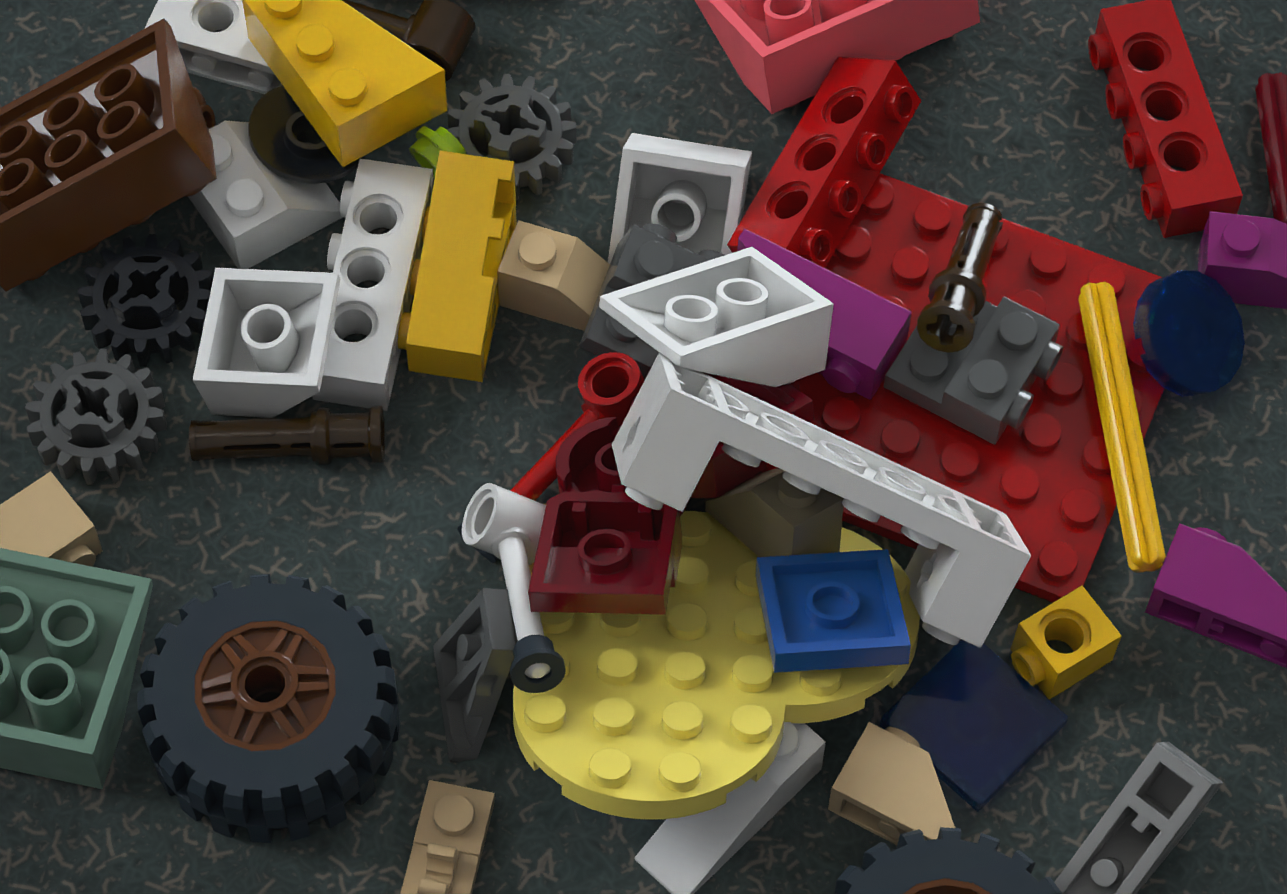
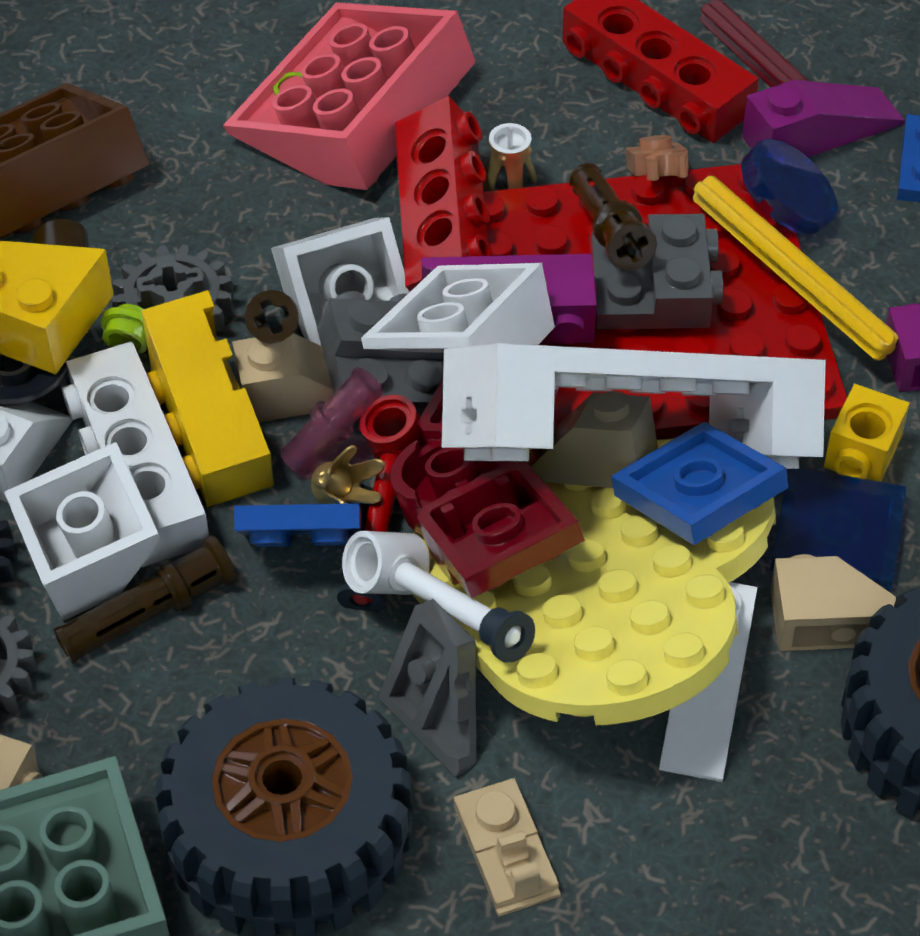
camera: 30 degrees left, 10 degrees down
none -> blue plate [234,503,364,547]
none -> dark brown pin [245,290,300,344]
none -> clear pink pin [280,367,384,476]
none -> pearl gold piece [311,445,385,504]
none -> piece [484,123,537,191]
none -> nougat plate [625,135,689,181]

